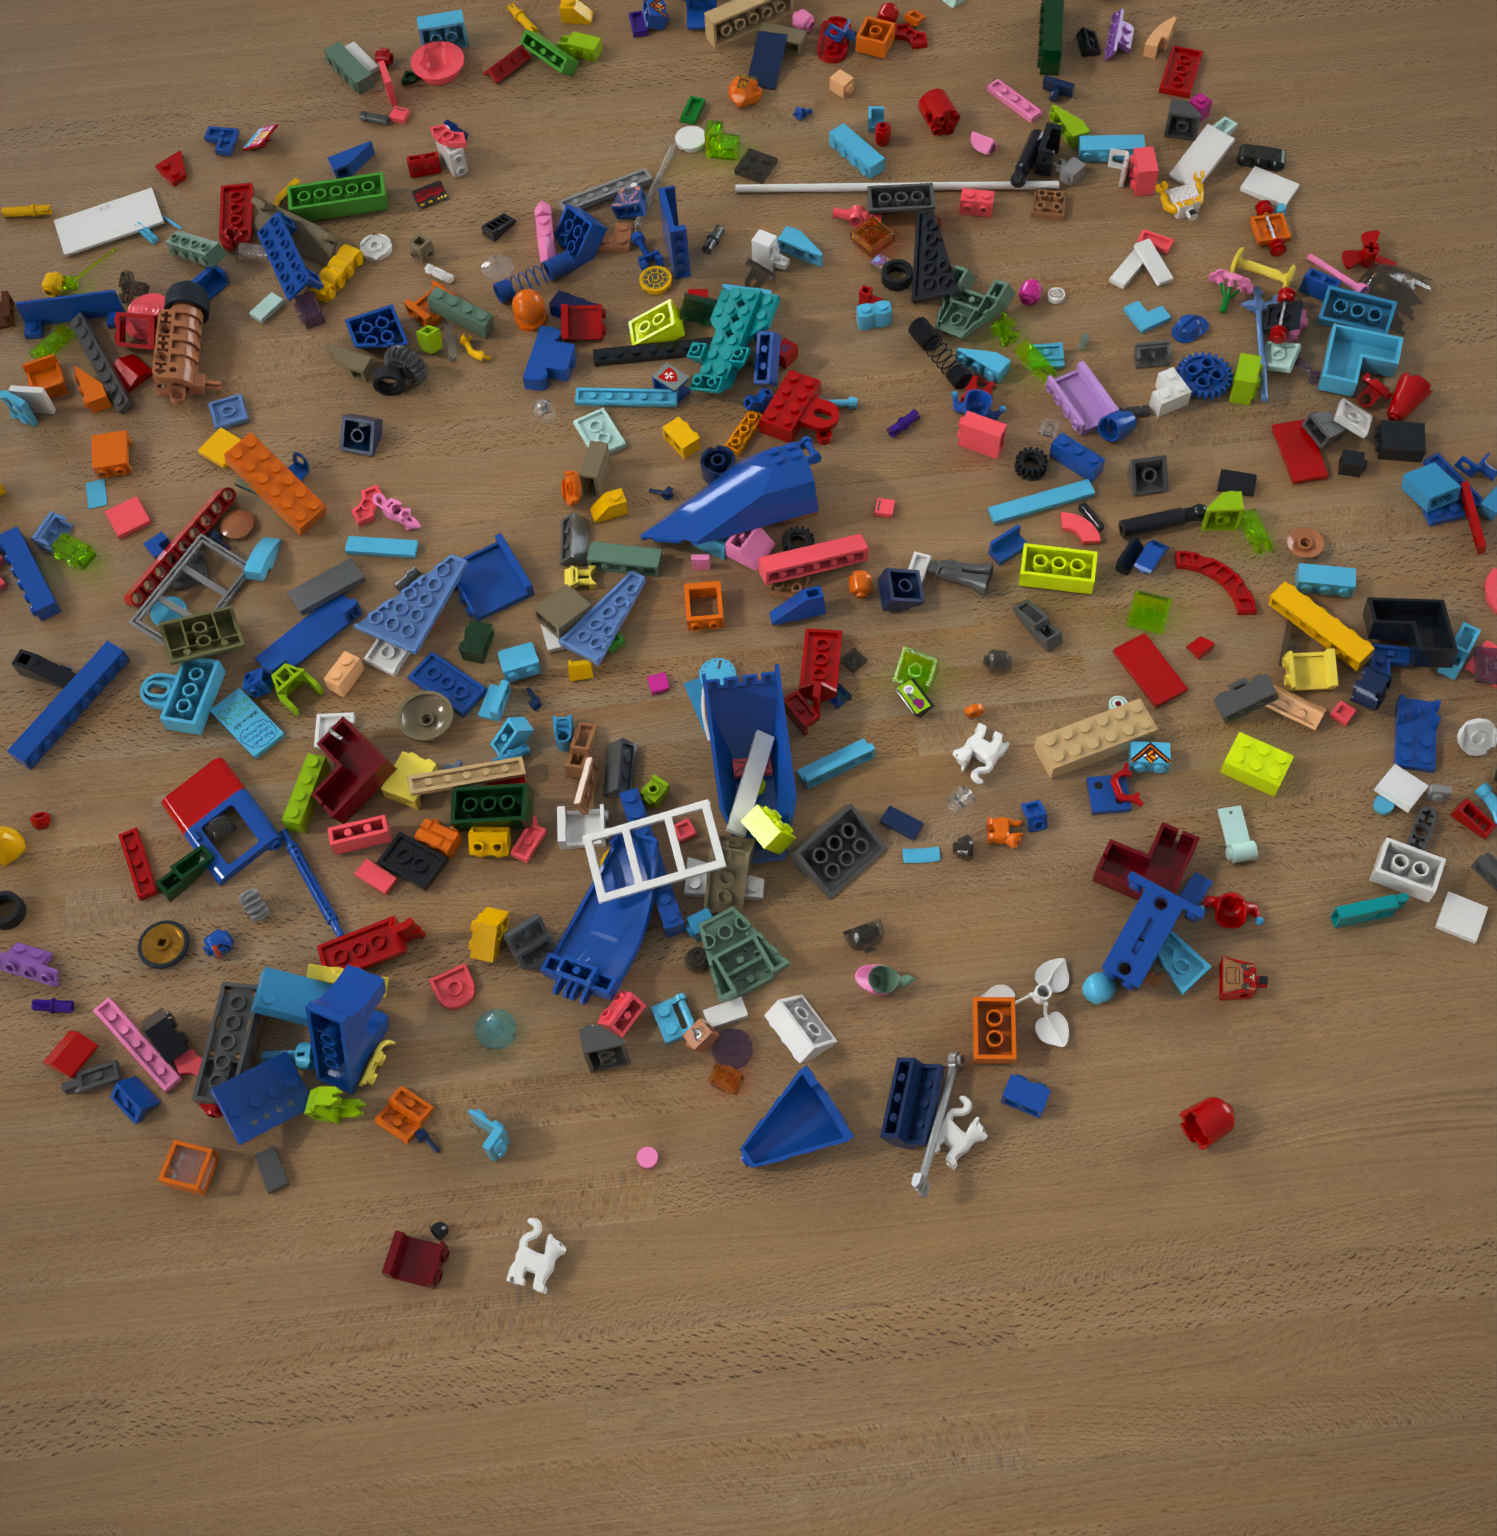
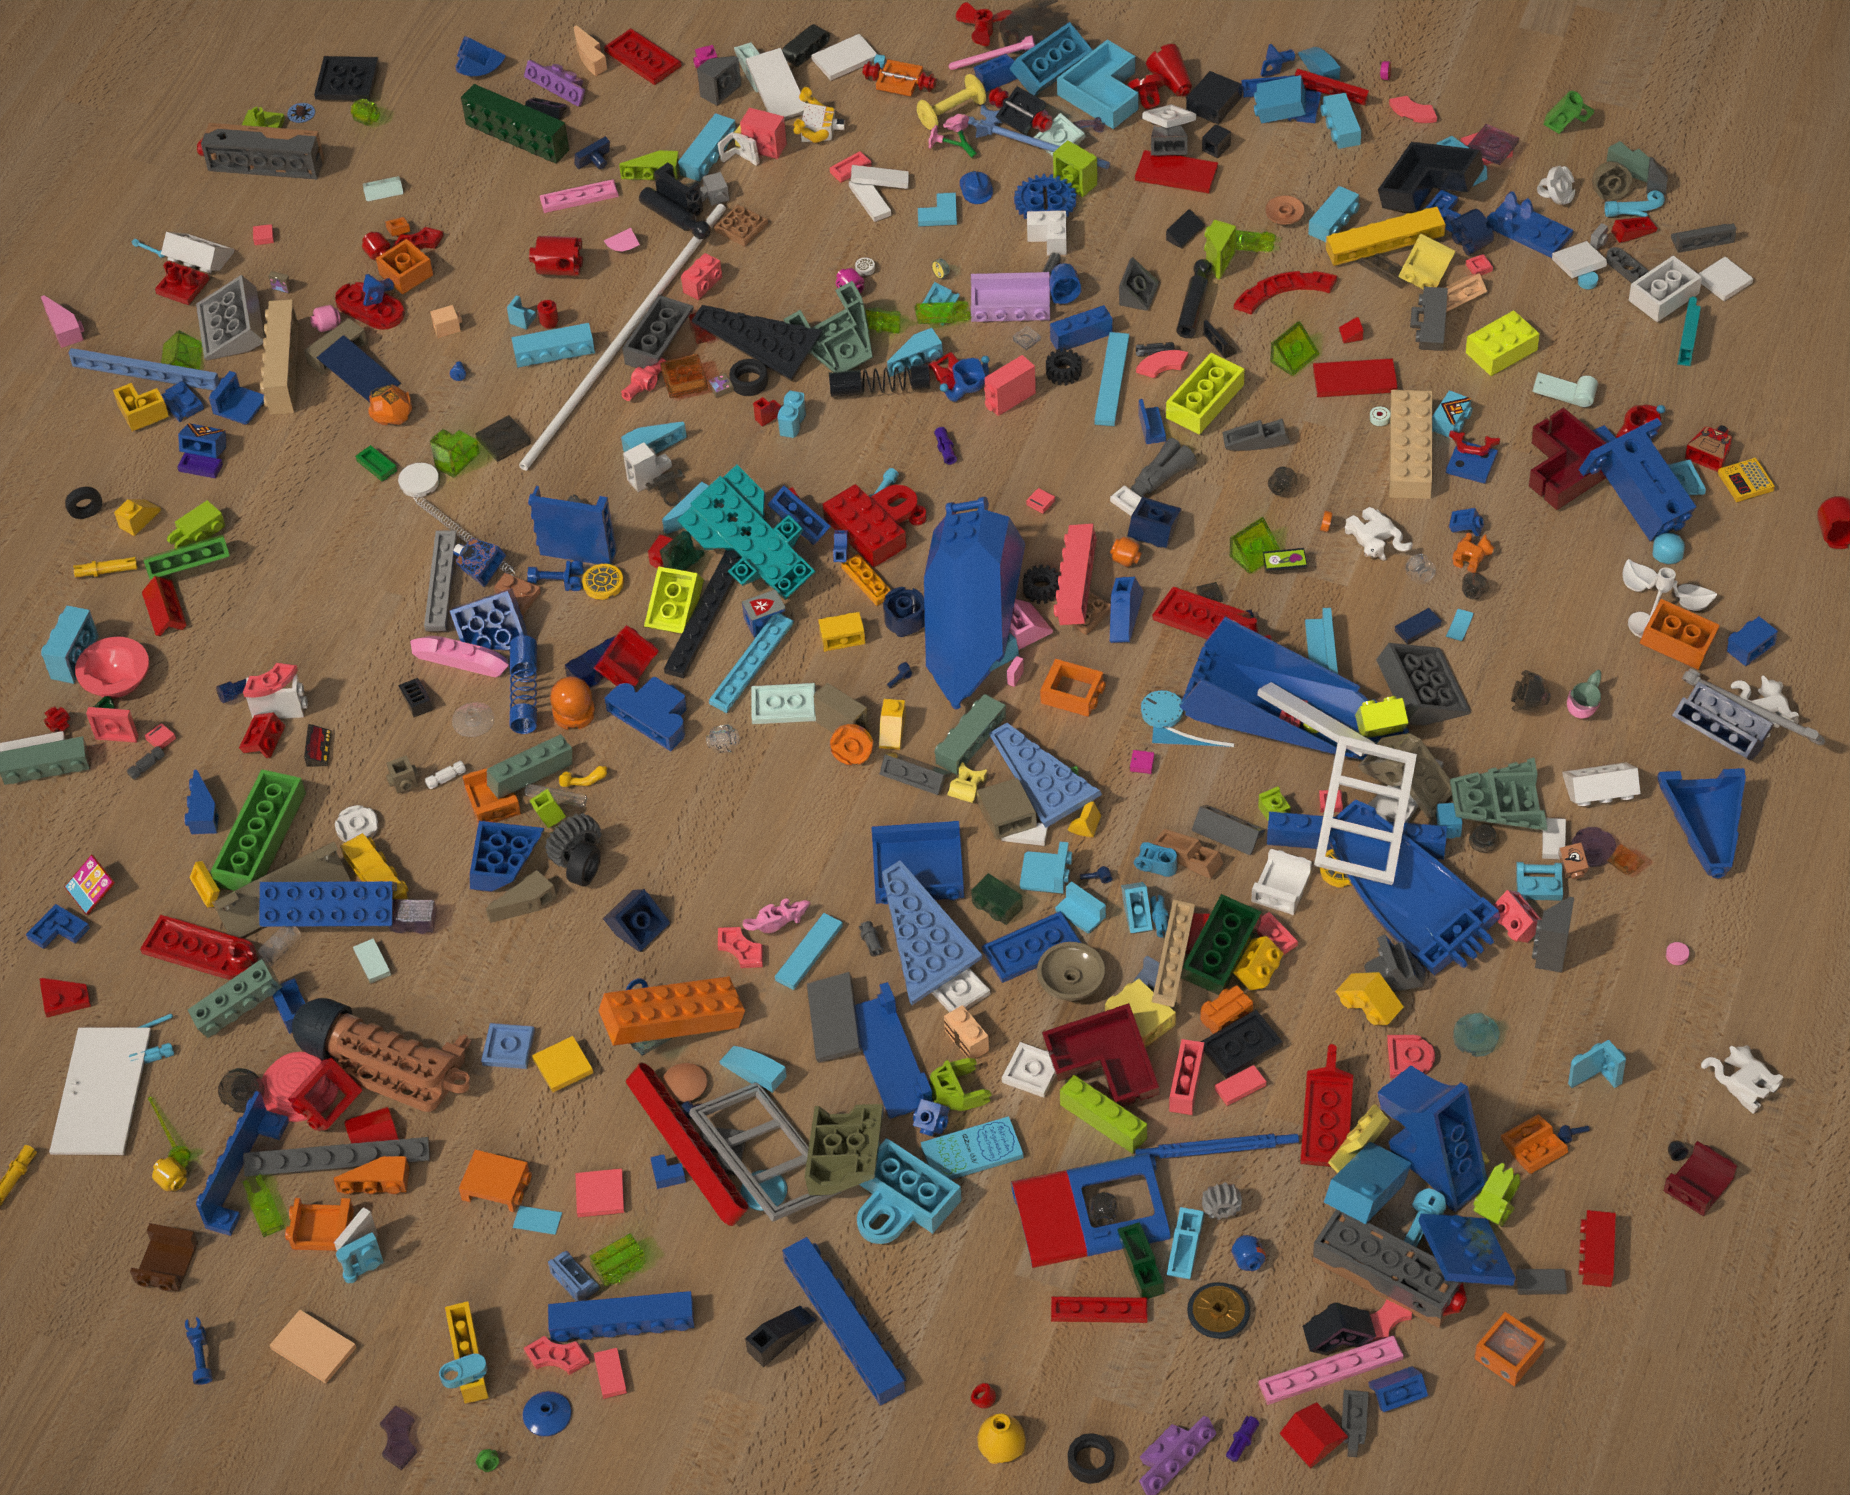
camera: 65 degrees left, 10 degrees down
medium nougat tile [574,757,601,815] -> none
flat silver hinge [1133,340,1172,369] -> none
blue slope [1134,540,1169,574] -> none
none -> medium azure slope [1167,1207,1204,1280]
none -> medium azure brick [1320,93,1361,149]
none -> red brick [1578,1210,1616,1287]
none -> yellow tile [1718,458,1775,503]

